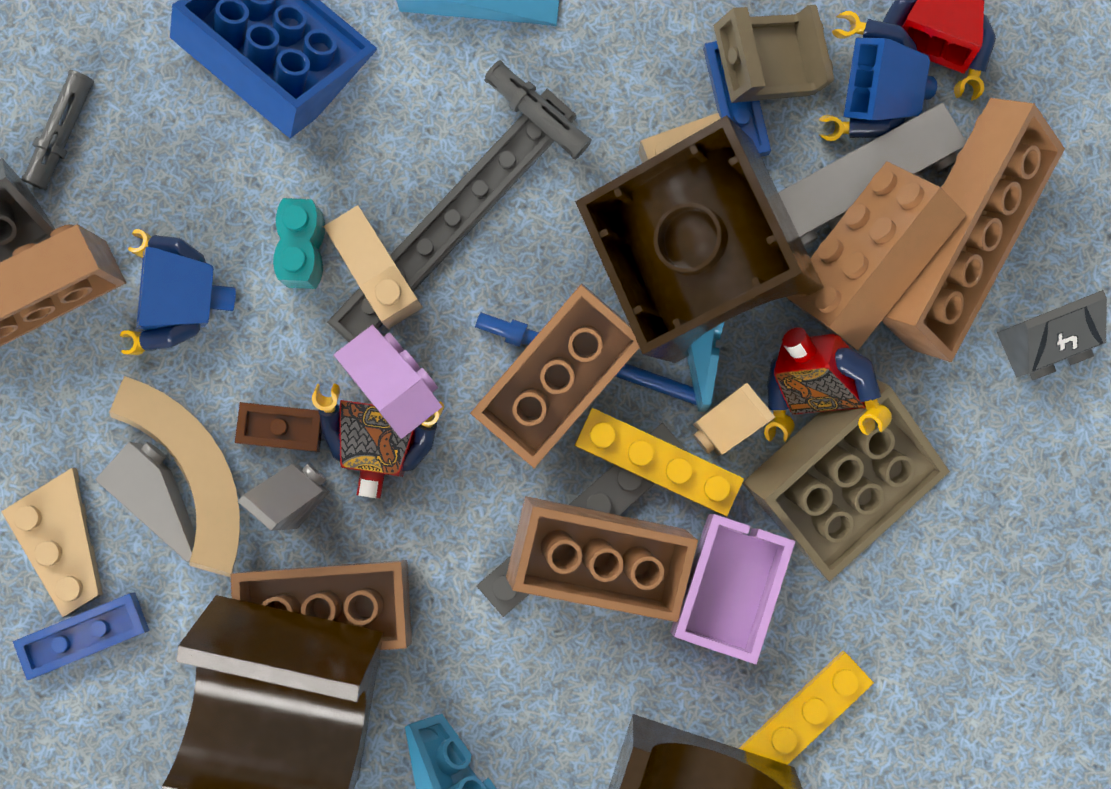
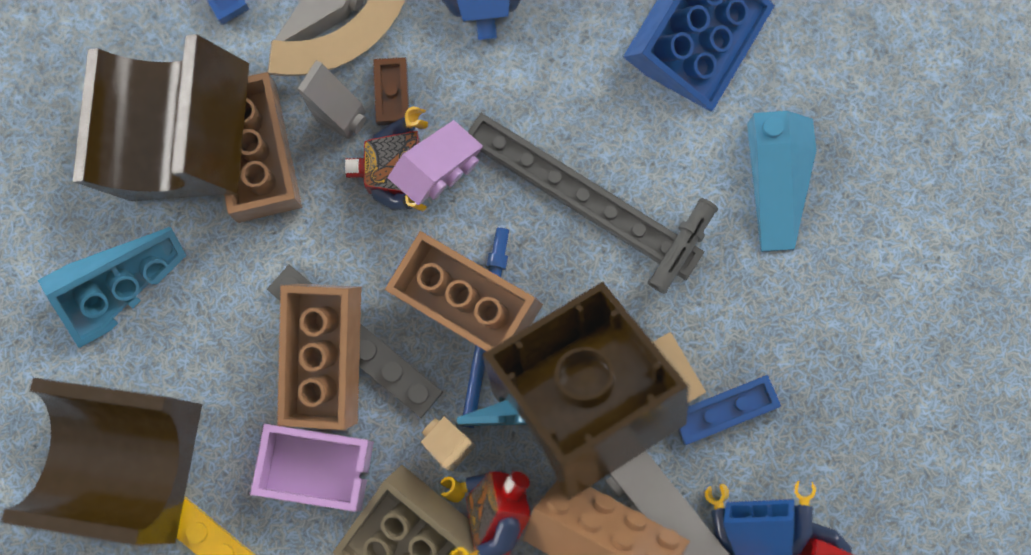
camera: 80 degrees right, 5 degrees down
teal brick [273,198,325,289] -> none
tan slope [323,205,423,329] -> none
yellow plate [574,408,744,517] -> none
dark tan panel [713,5,834,103] -> none

